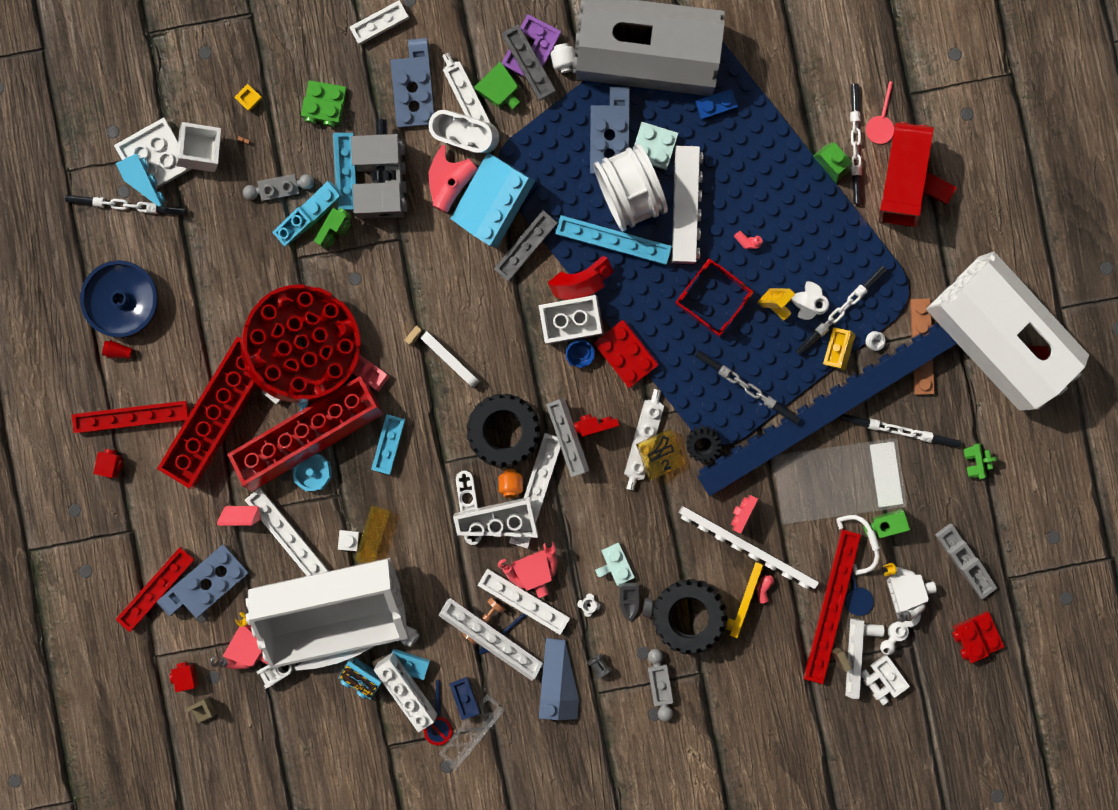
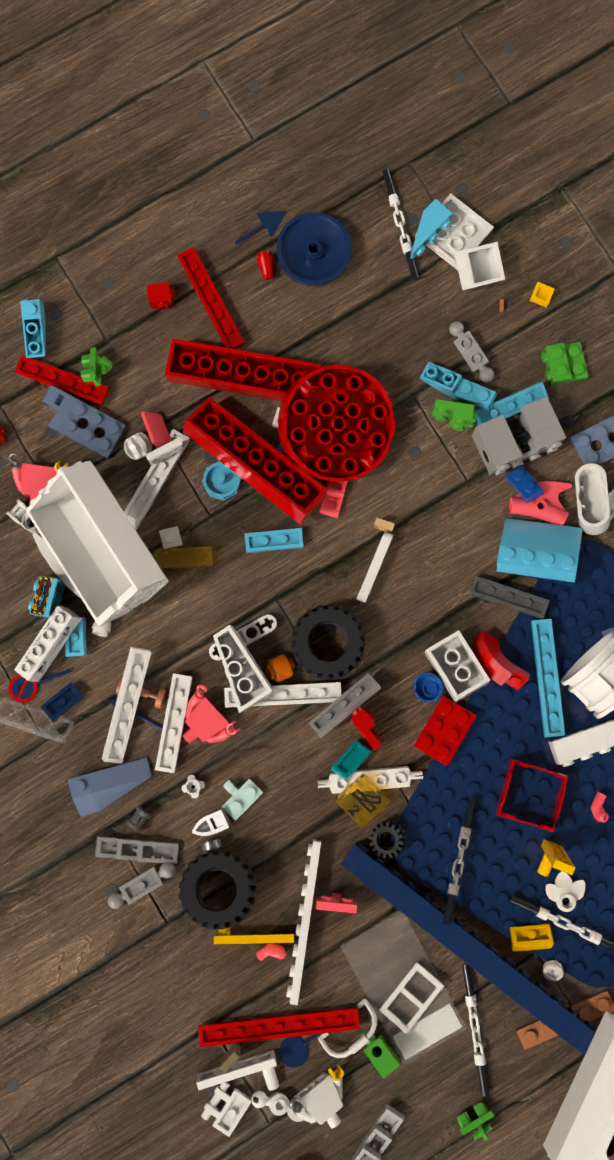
camera: 65 degrees right, 5 degrees down
none -> medium azure slope [20,299,46,358]
none -> bright green hips [81,347,112,386]
none -> light grey slope [95,836,179,864]
none -> white piece [124,433,152,460]
none -> white tile [146,437,184,465]
none -> dark blue piece [235,211,286,245]
none -> teal tile [331,740,371,782]
none -> white window [379,962,445,1034]
none -> blue plate [506,466,543,503]

